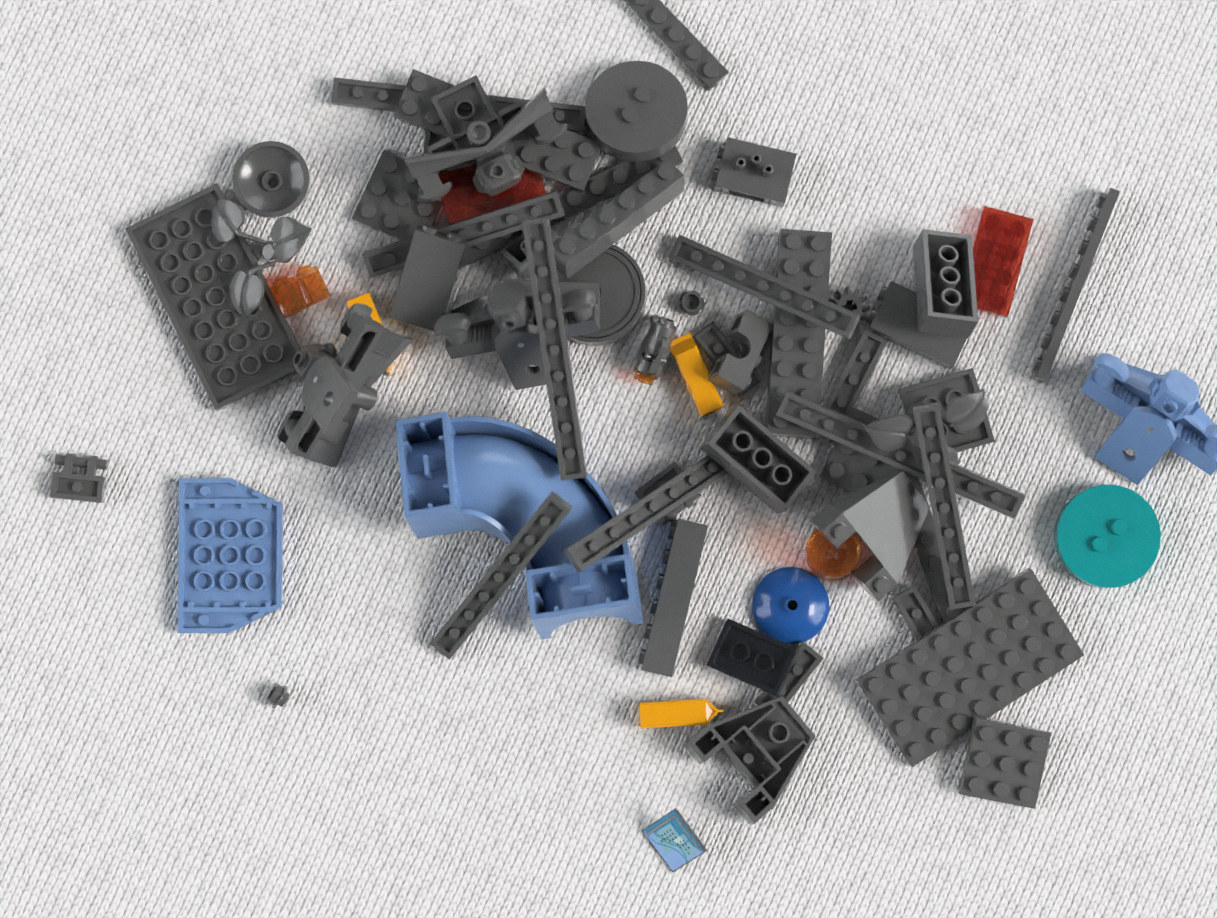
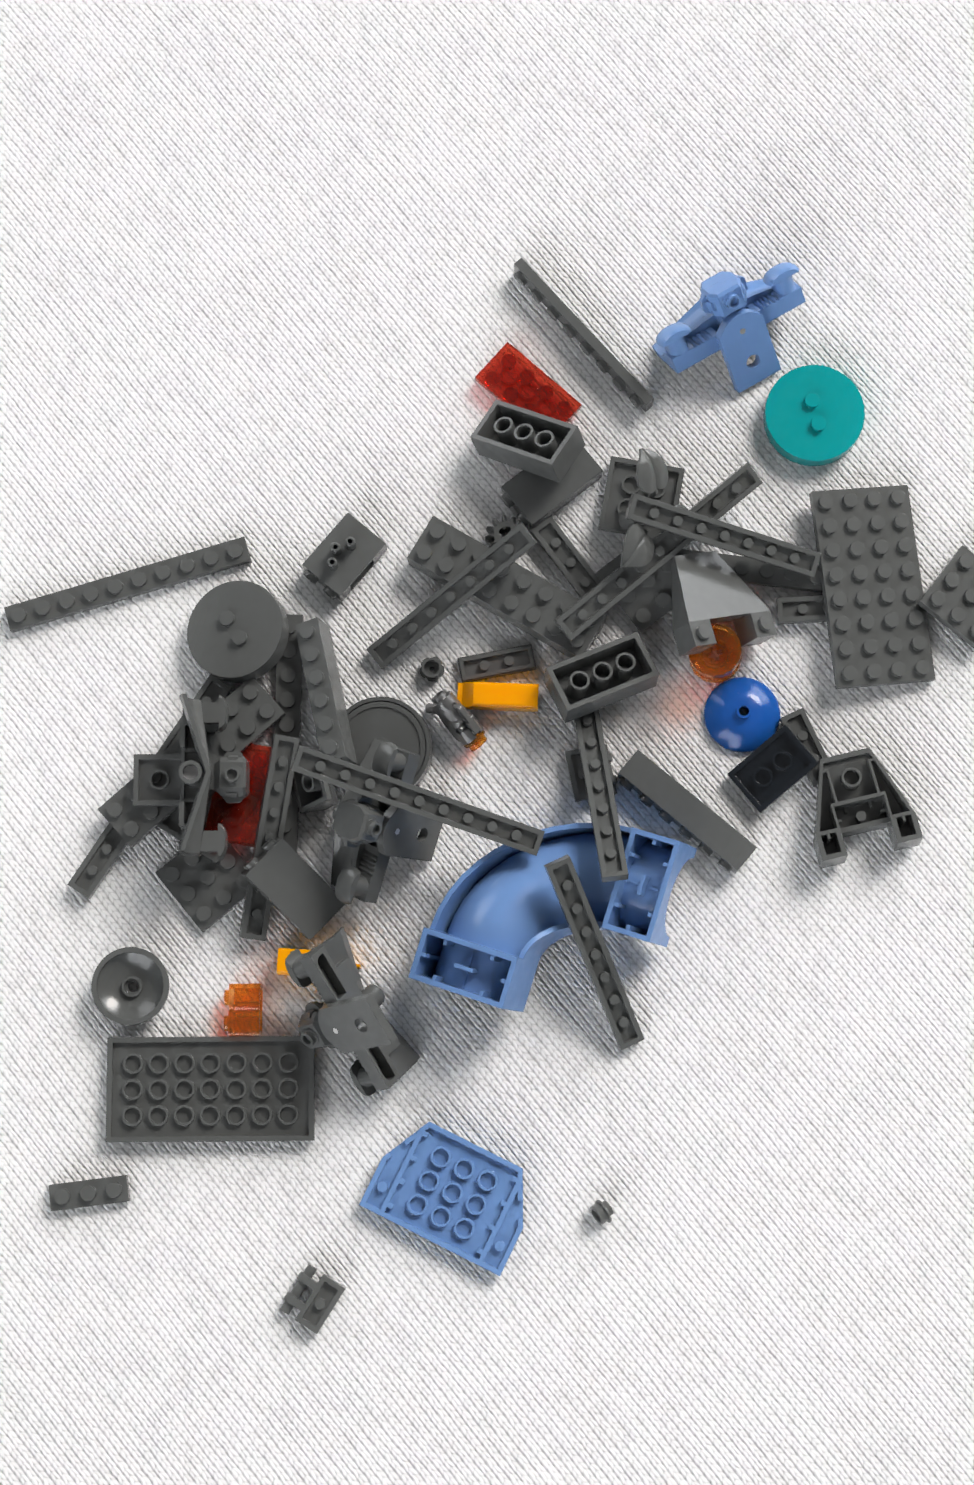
camera: 55 degrees left, 5 degrees down
dark grey plant [211,199,312,318] -> none
light orange piece [639,698,723,729] -> none
piece [642,808,707,872] -> none
dark grey arch [708,309,773,395] -> none
none -> dark grey plate [49,1175,130,1211]

